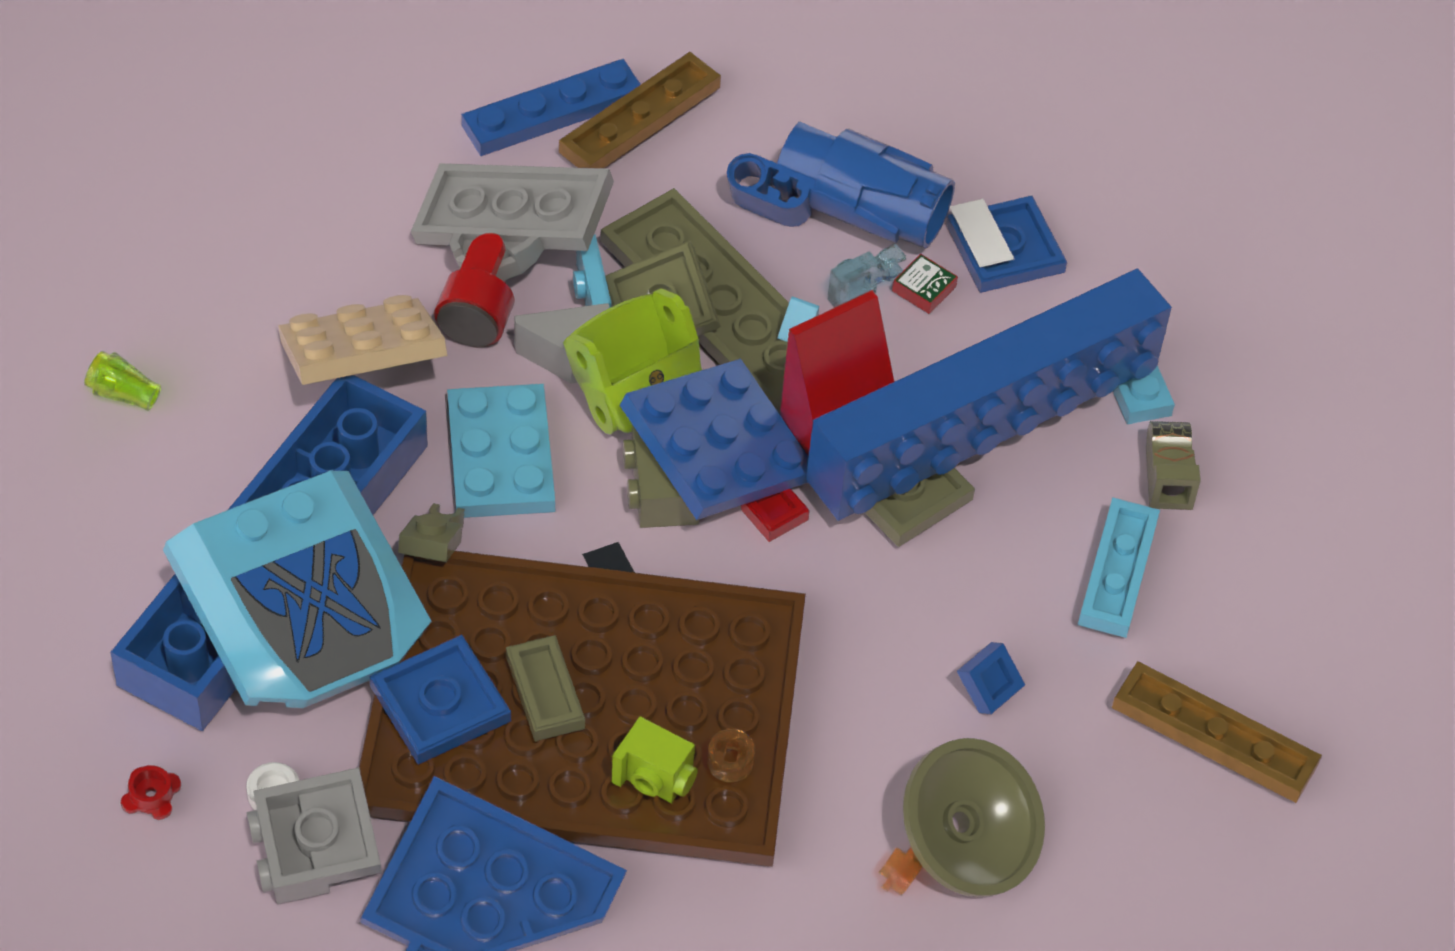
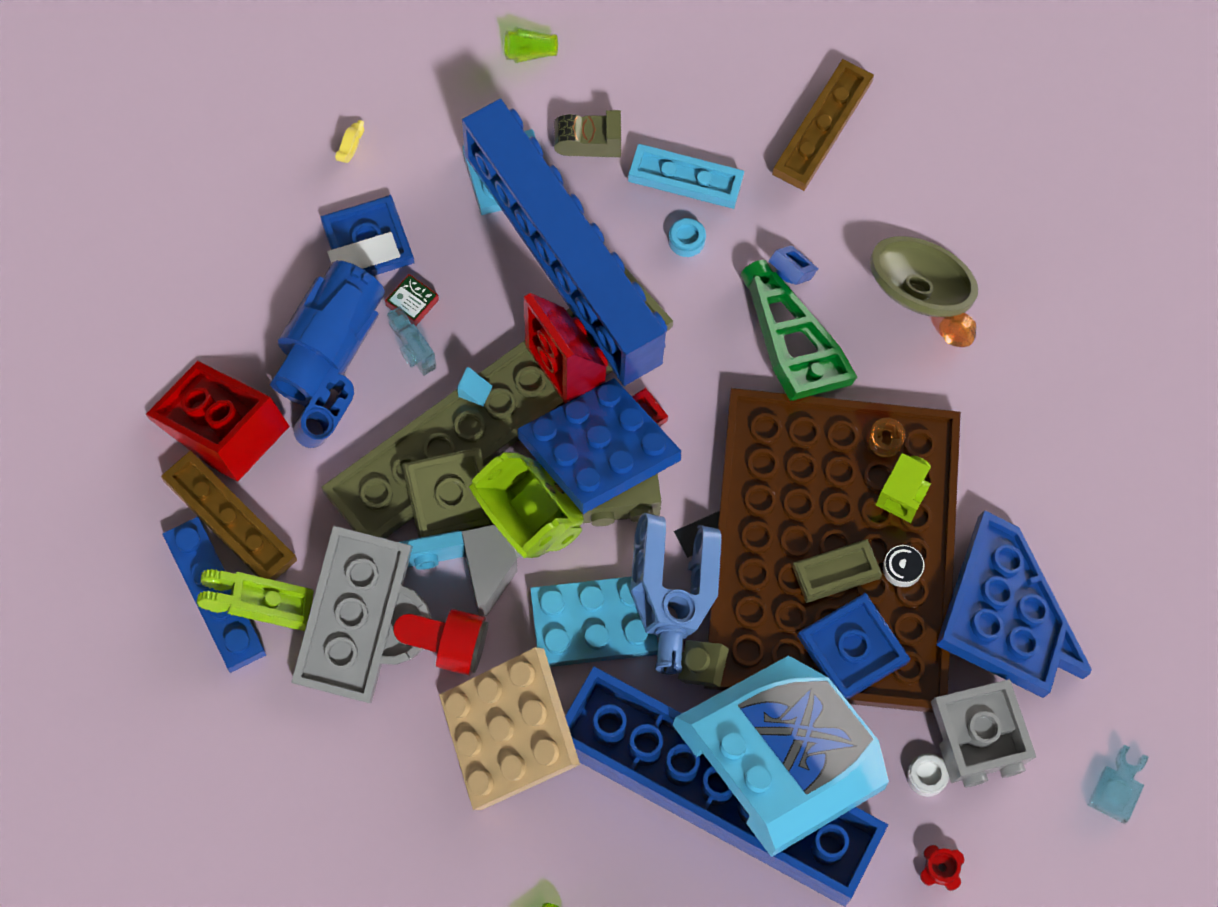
camera: 90 degrees left, 15 degrees up
none -> red slope [145,361,290,482]
none -> lime hinge [197,569,314,631]
none -> light yellow piece [335,120,365,163]
none -> clear neon green cone [504,27,558,63]
none -> medium blue piece [630,513,721,674]
none -> medium azure tile [668,218,706,257]
none -> green plate [740,260,857,401]
none -> black tile [883,545,924,587]

